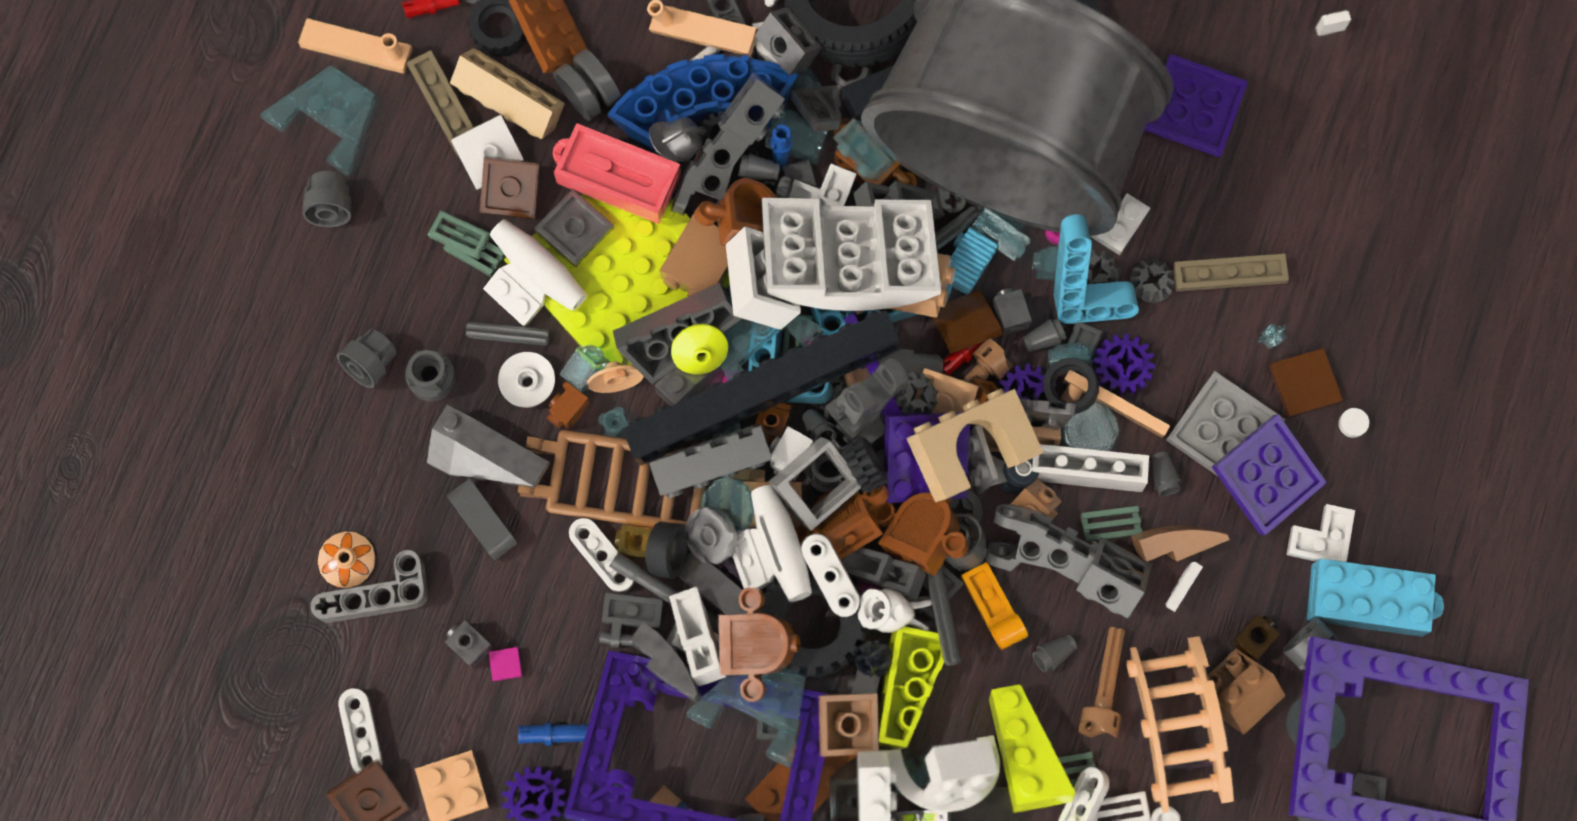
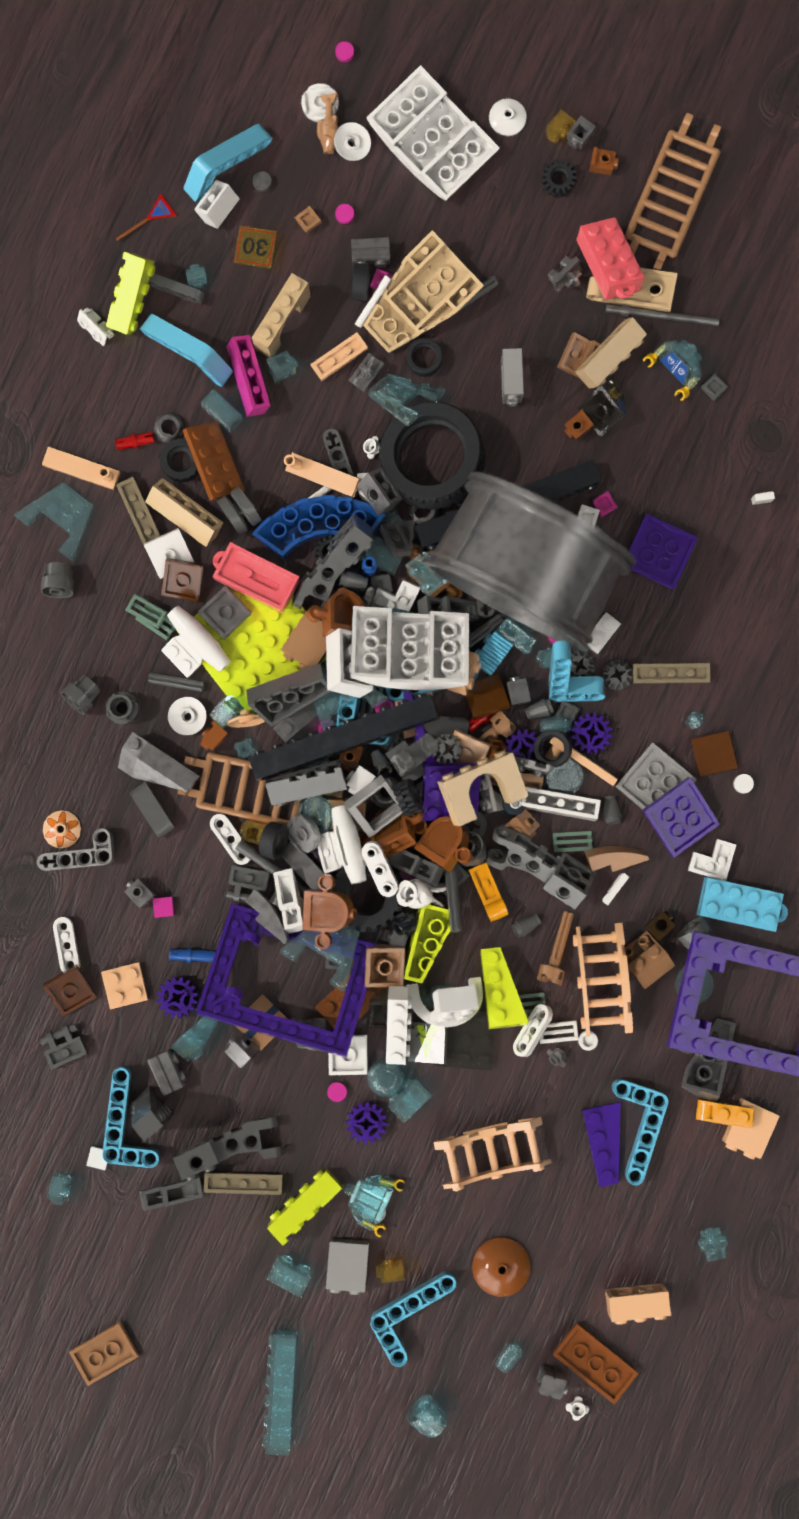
camera: 10 degrees right, 10 degrees up
flat silver piece [649,117,707,162] -> none
neon yellow dish [671,324,728,375] -> none

